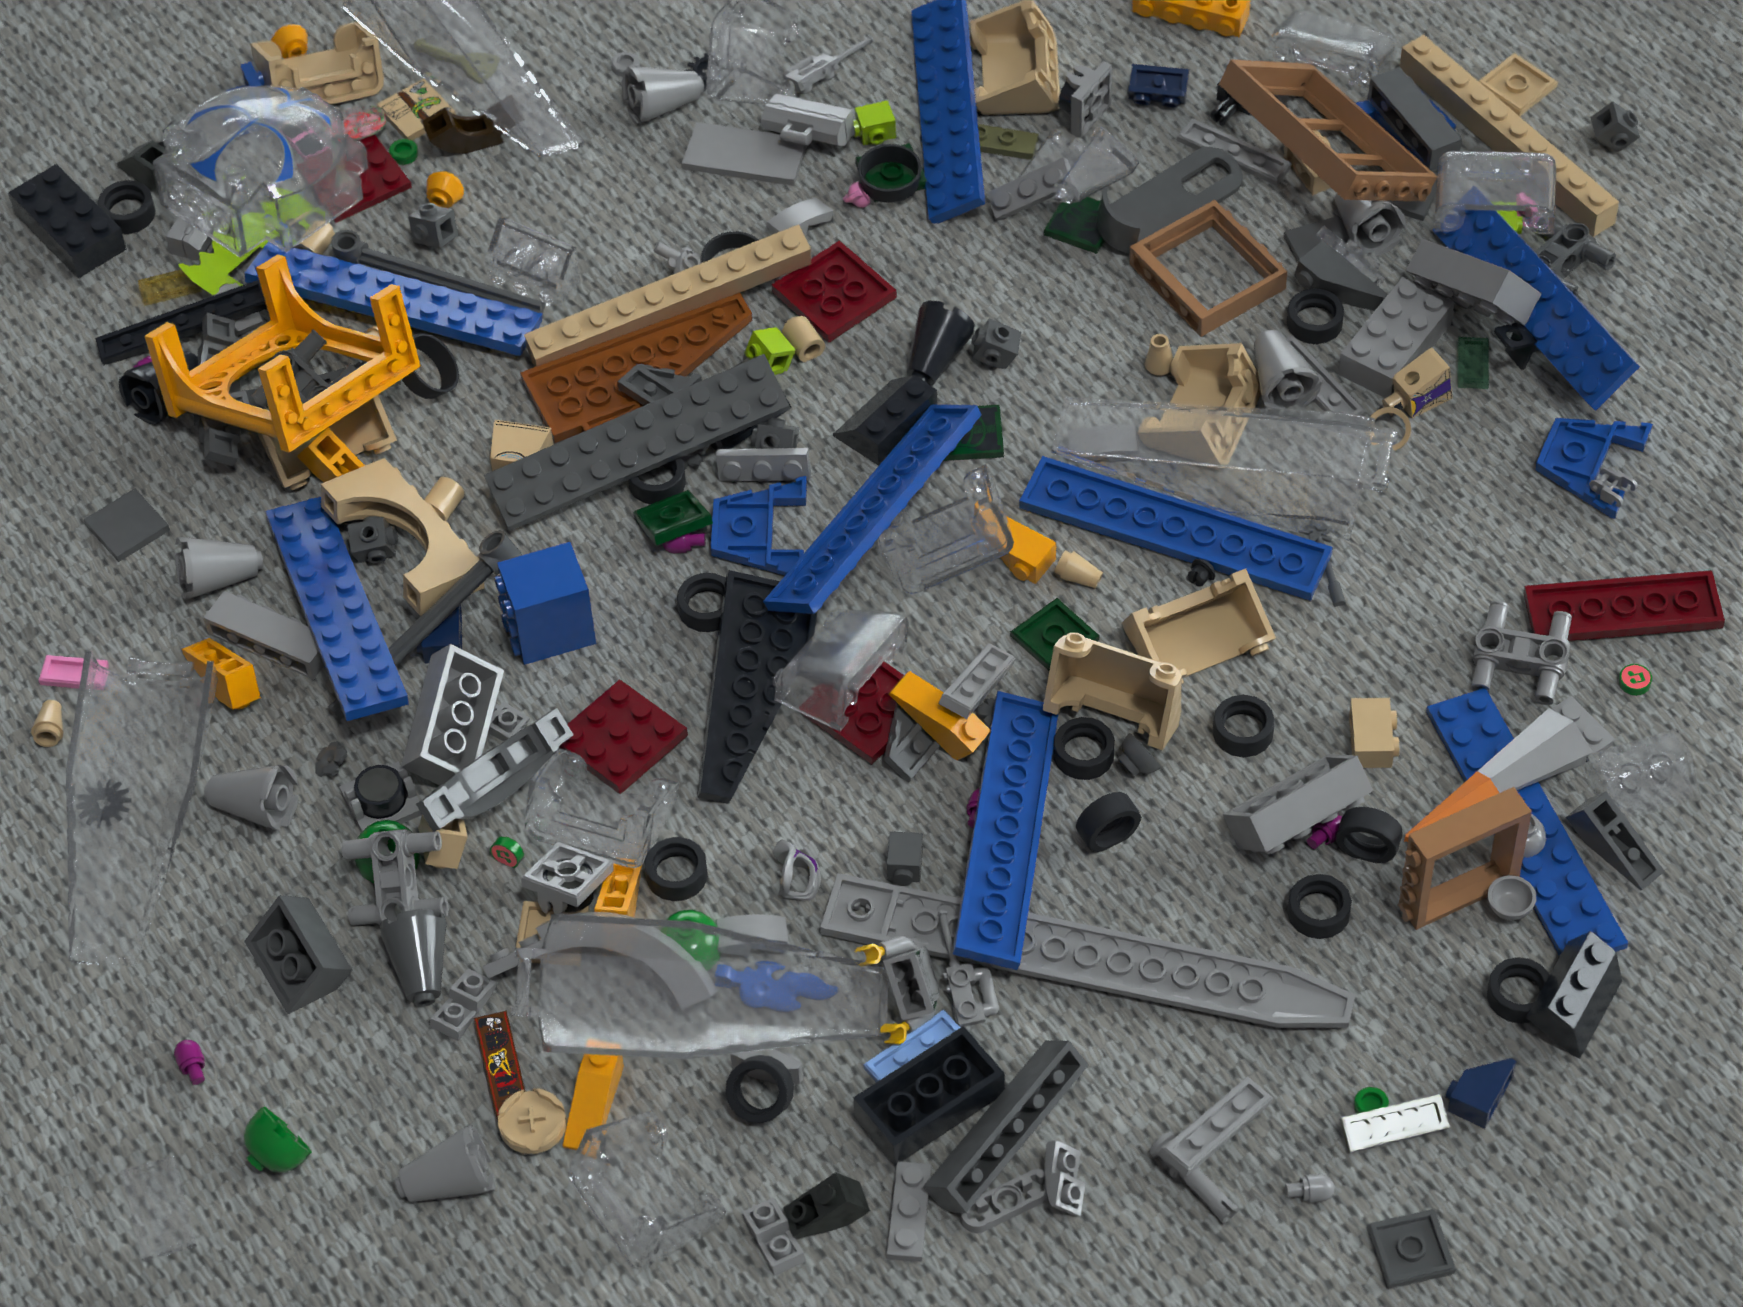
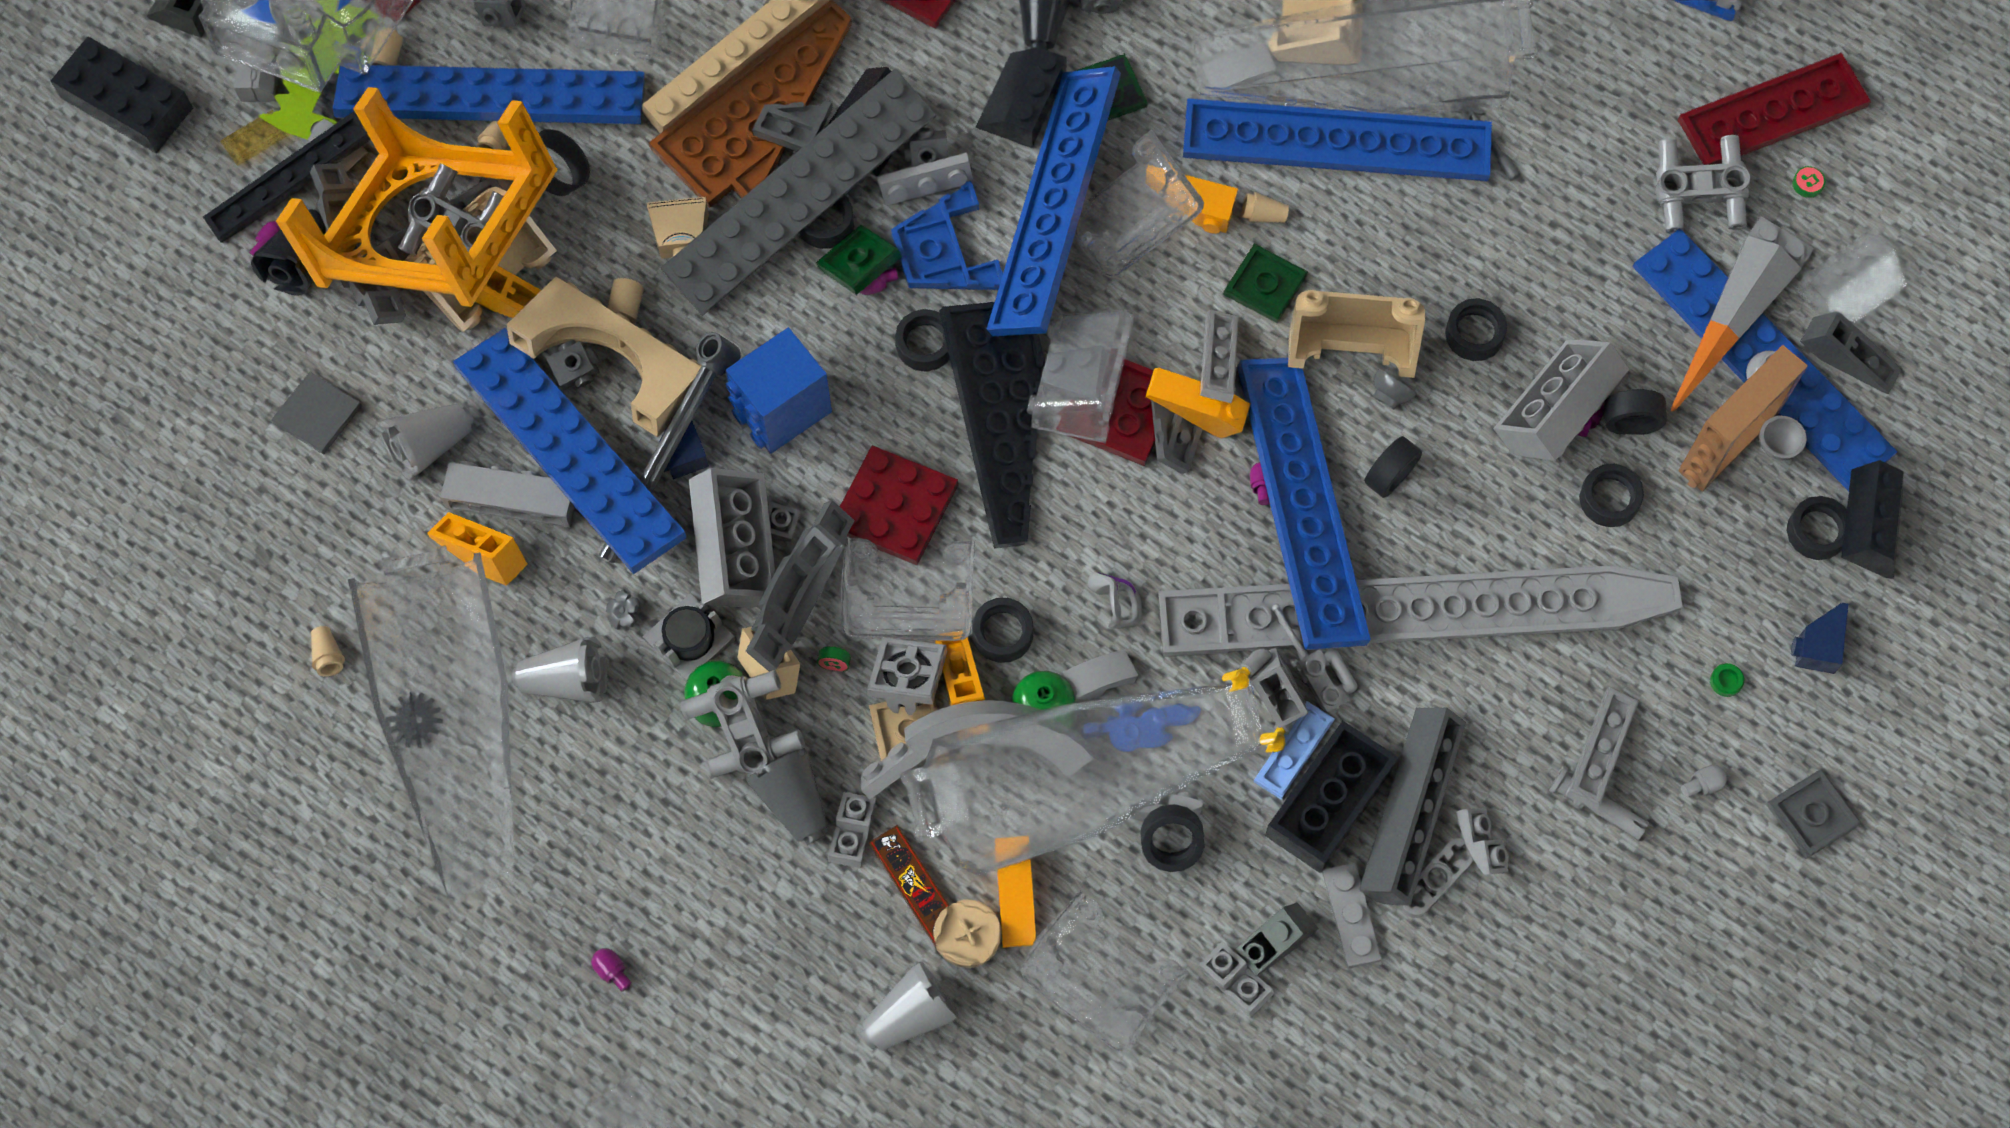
camera: 20 degrees left, 15 degrees up
bright pink tile [39,655,109,691] -> none
black tyre [97,180,156,235] -> none
dark grey slope [244,895,353,1014] -> none
green cylinder [244,1106,312,1173] -> none
dark grey piece [331,230,546,313] -> none
lime brick [744,327,796,375] -> none
tan brick [782,316,825,362] -> none
dark grey brick [887,831,923,885] -> none
black tyre [1054,717,1115,780] -> none
tan windscreen [1121,569,1276,684] -> none
black piece [1188,559,1216,586] -> none
plate [1340,1094,1450,1153] -> none
tan brick [1349,698,1399,768] -> none

